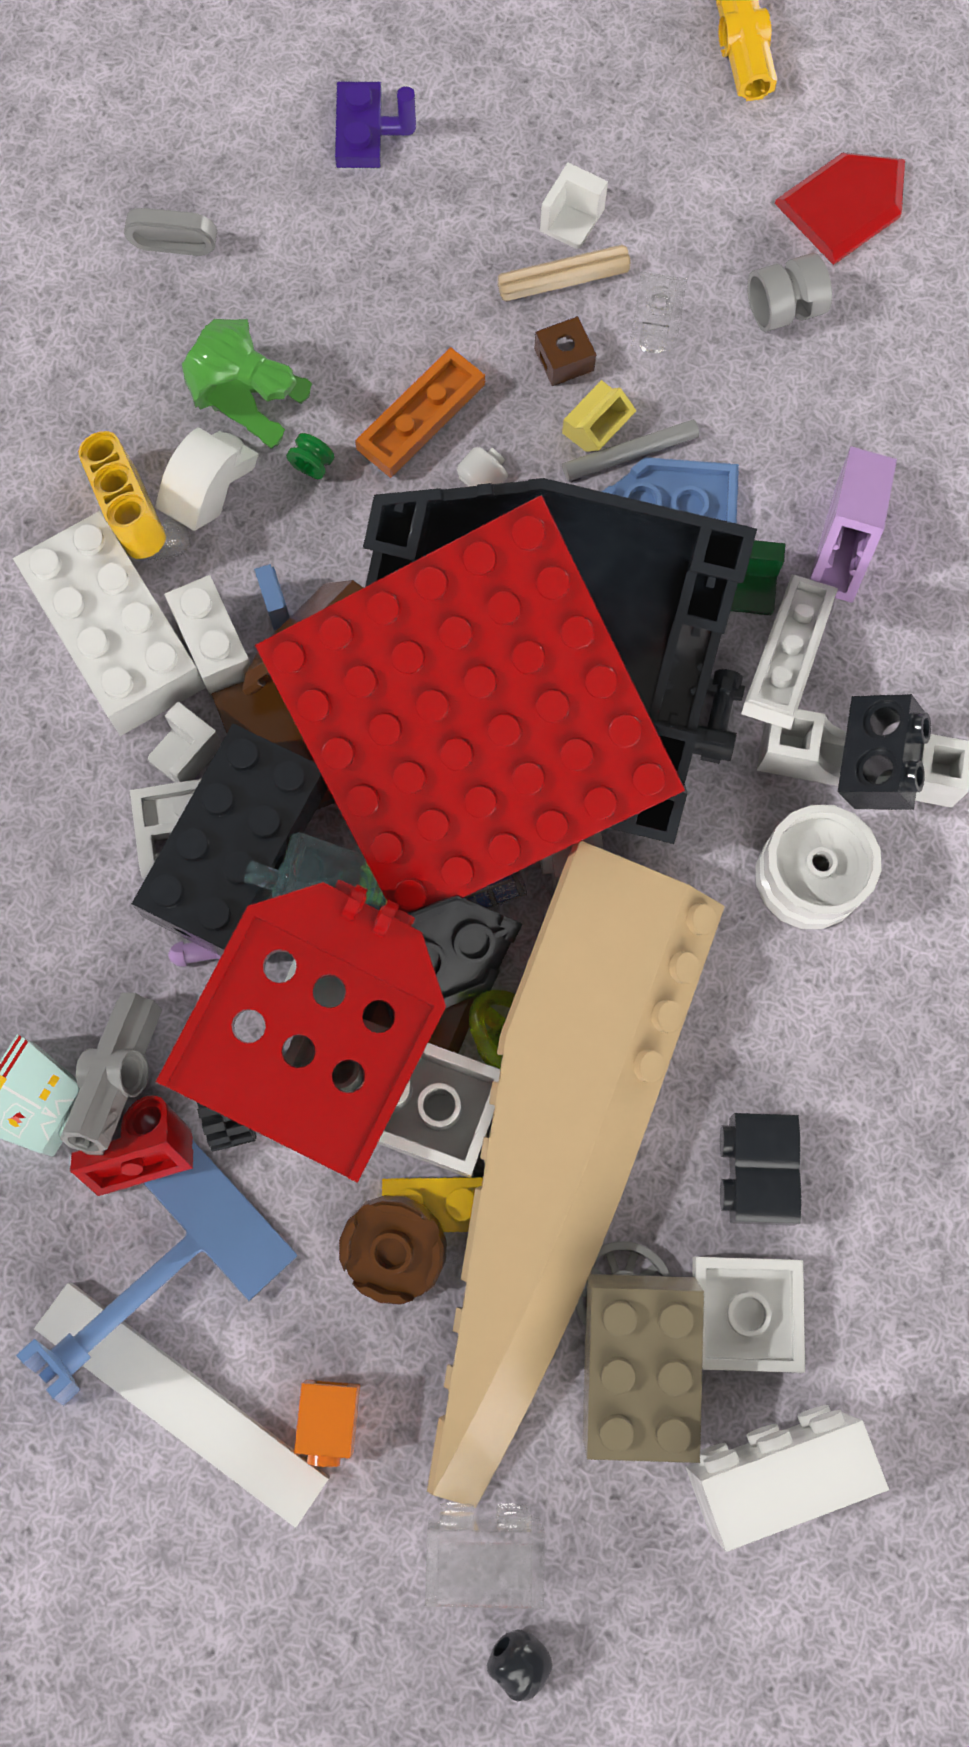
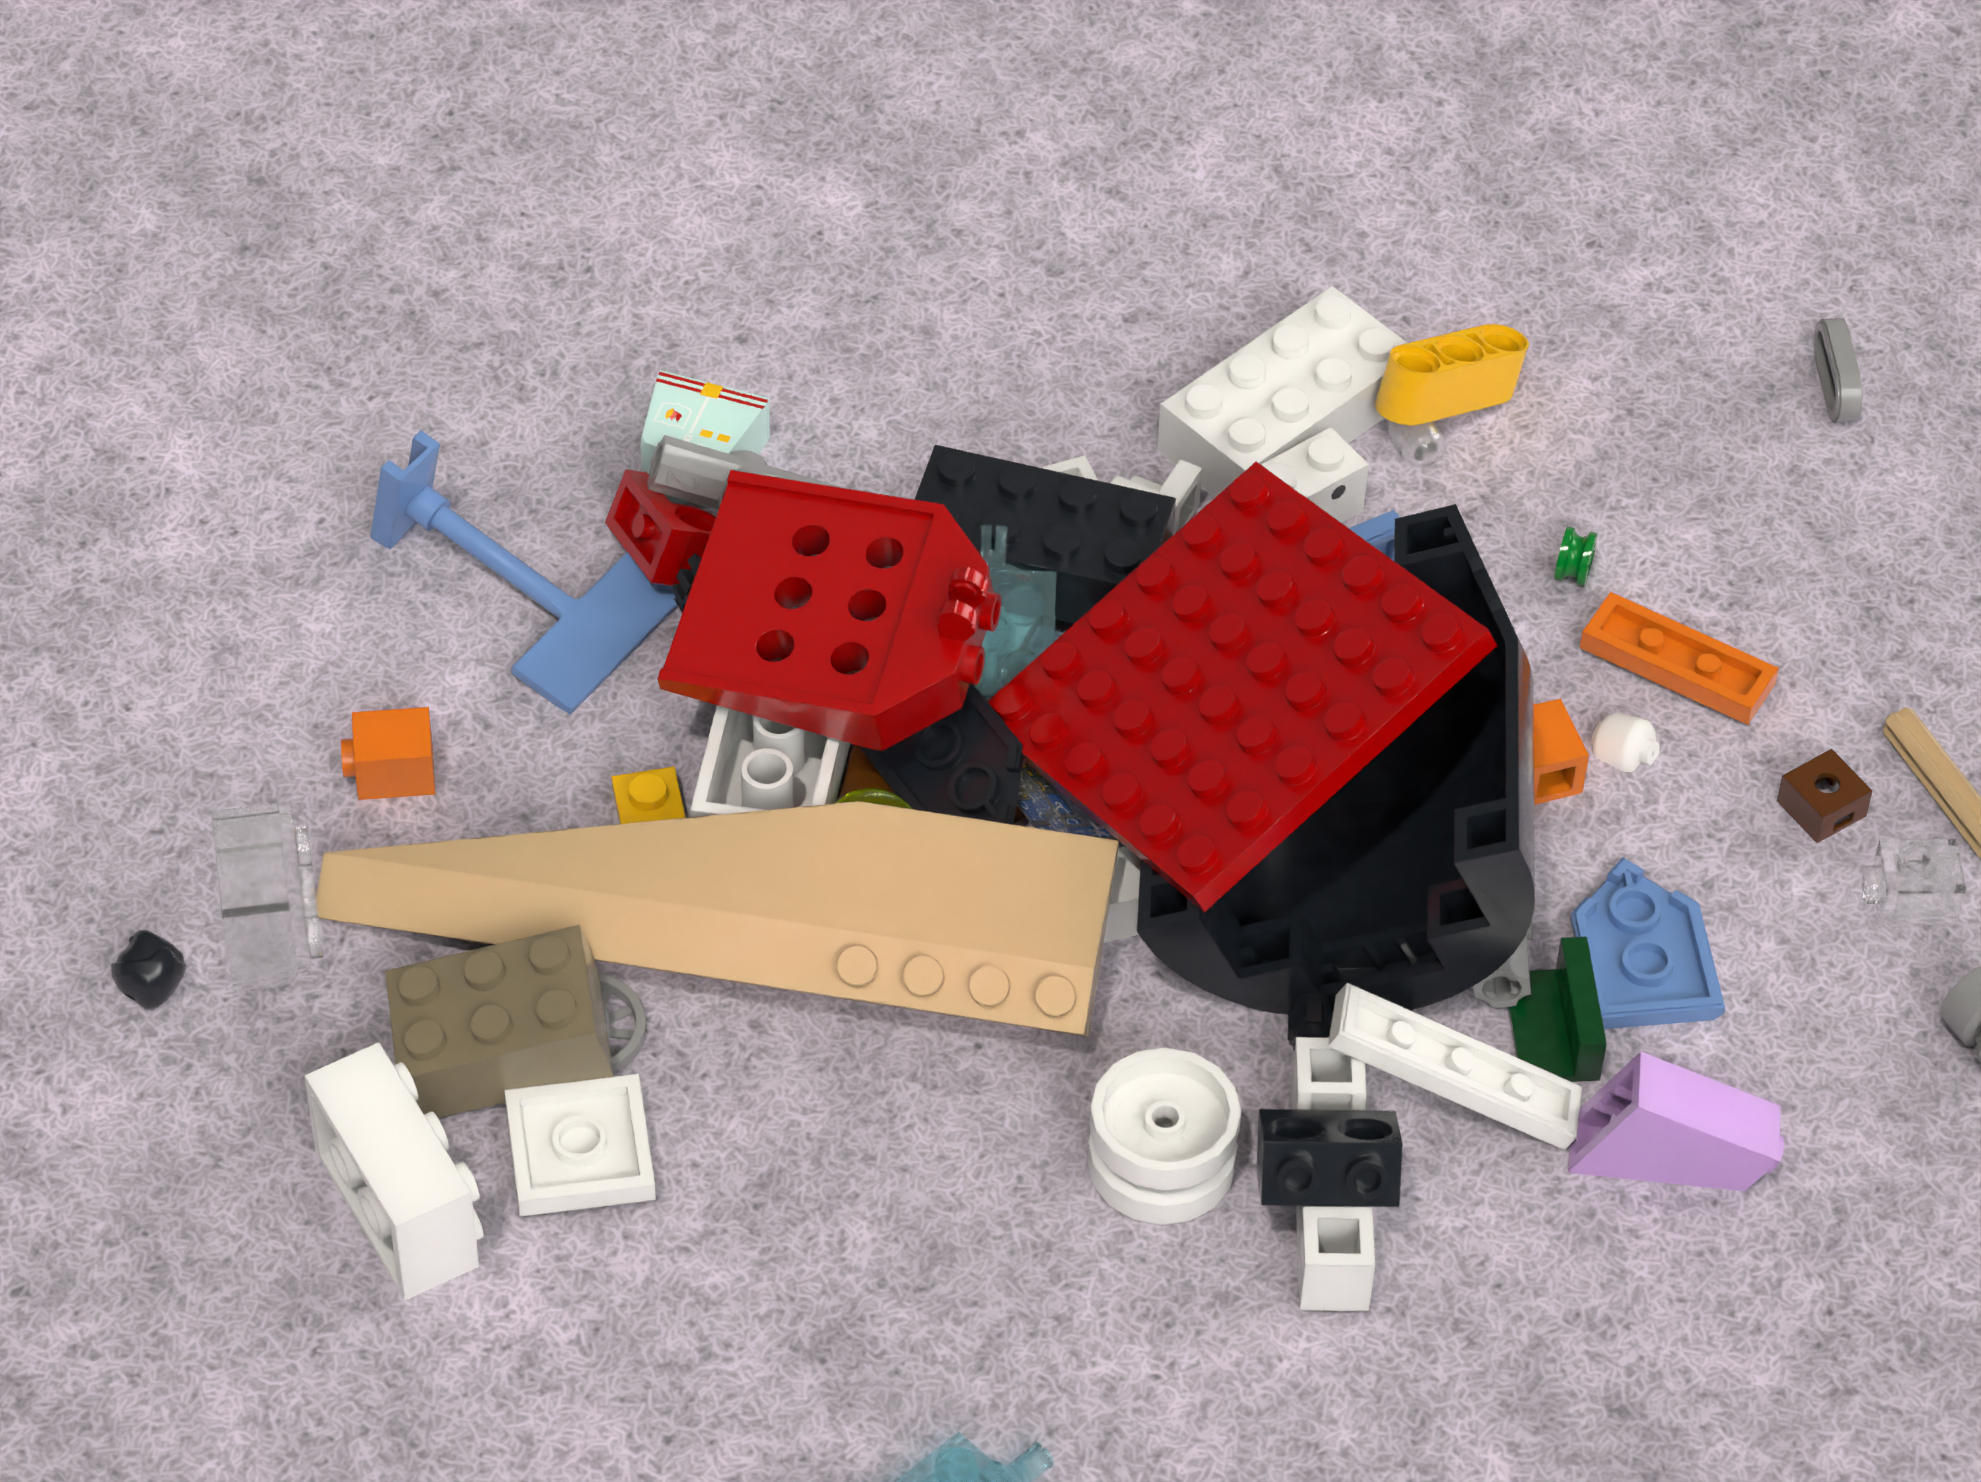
camera: 80 degrees right, 25 degrees down
white tile [34,1283,330,1528] -> none
white brick [155,427,259,531] -> none
bright green piece [182,319,312,449] -> none
reddish brown tile [339,1195,447,1305] -> none
light yellow piece [562,380,637,452] -> none
light grey bar [562,419,699,481] -> none
black brick [720,1113,801,1226] -> none

